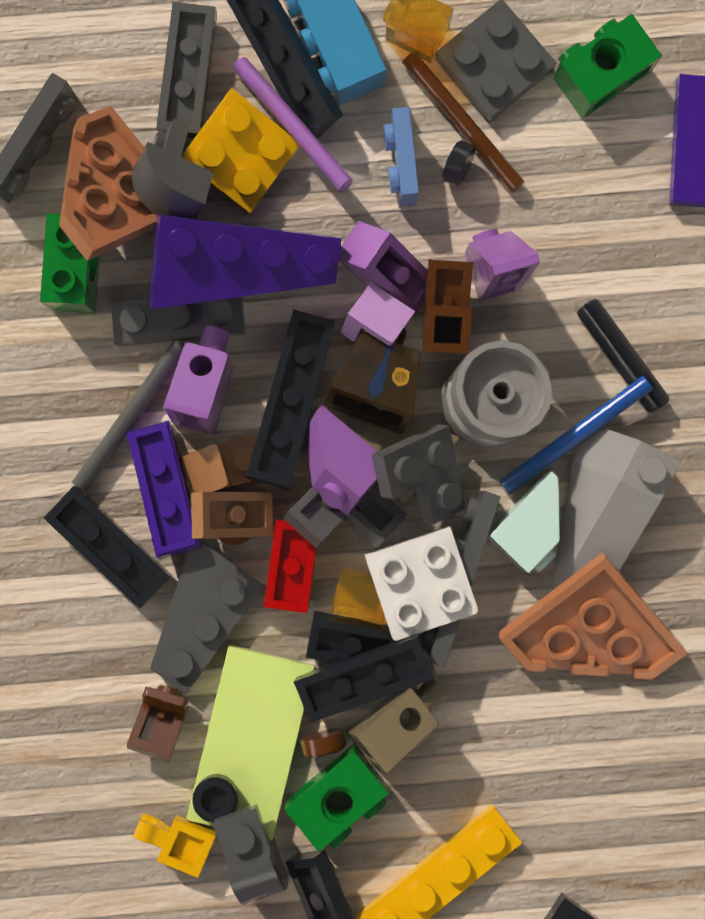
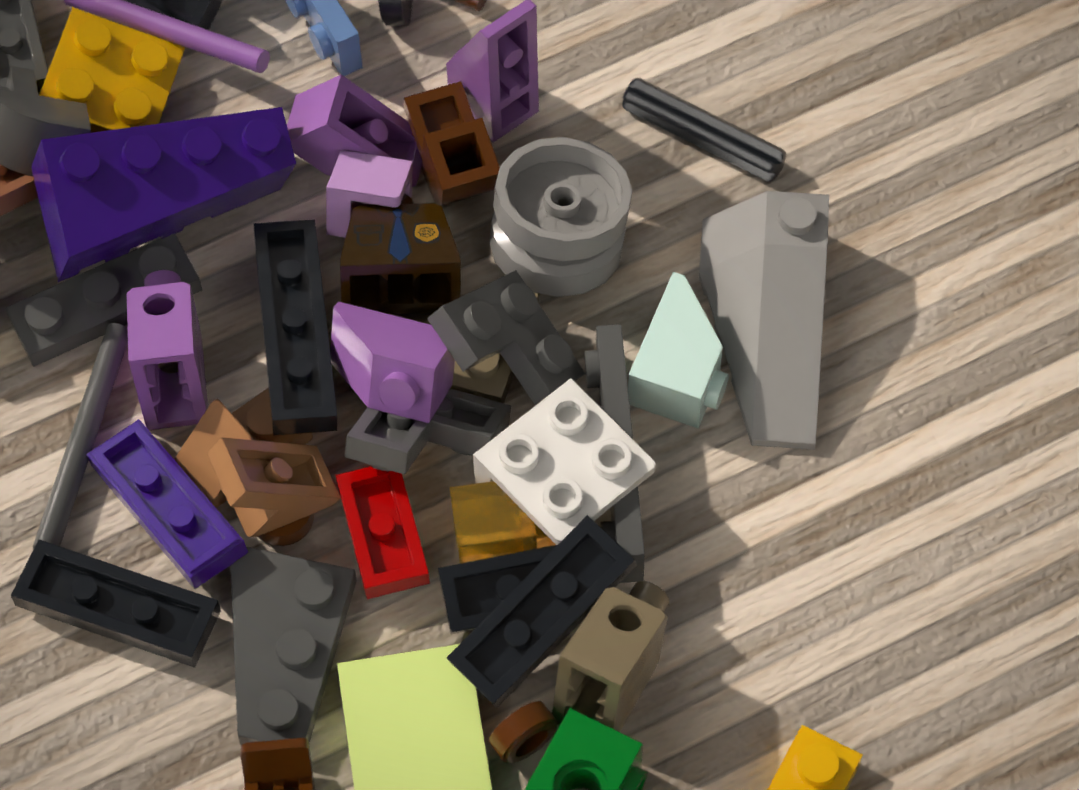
camera: 20 degrees left, 25 degrees down
nougat plate [498,552,688,680] -> none
blue bar [500,376,653,494] -> none

